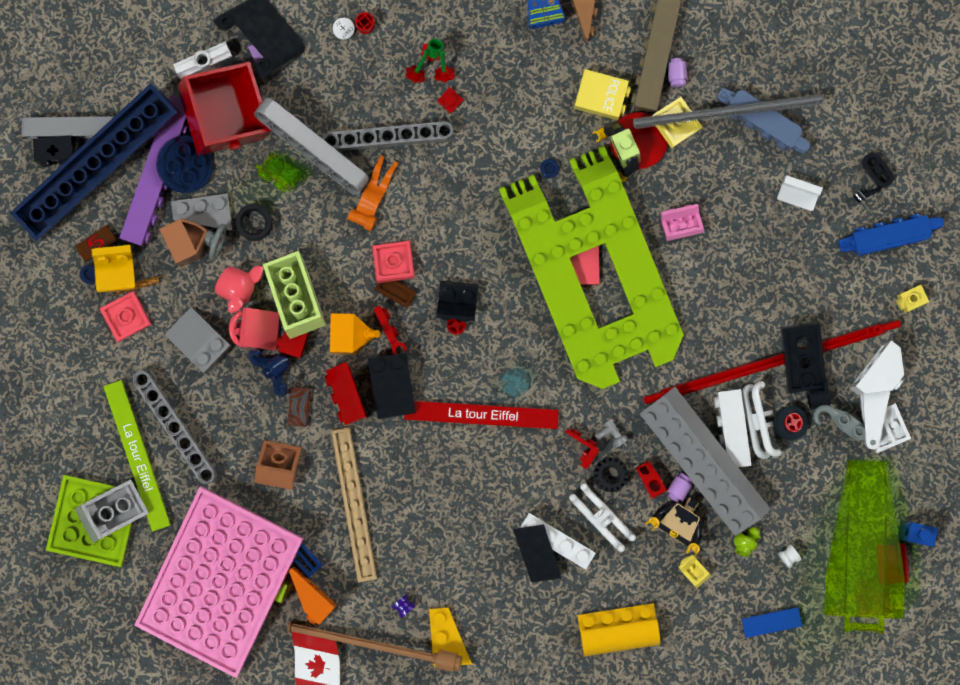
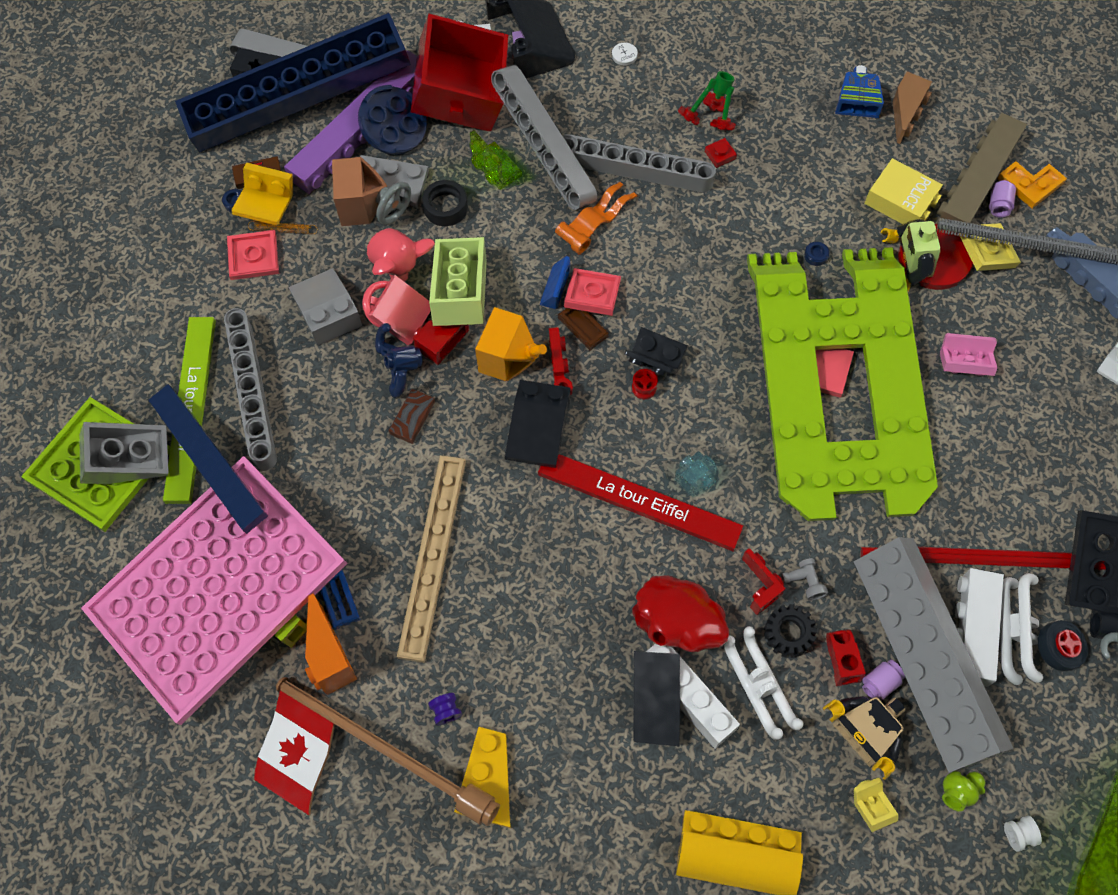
camera: 20 degrees right, 20 degrees down
nougat slope [255,440,302,490] -> none
red slope [324,362,368,425] -> none
red wheel [355,12,375,35] -> none
none -> dark blue tile [149,384,268,534]
none -> blue slope [540,256,570,309]
none -> red piece [632,575,729,652]
none -> light orange plate [997,161,1067,209]

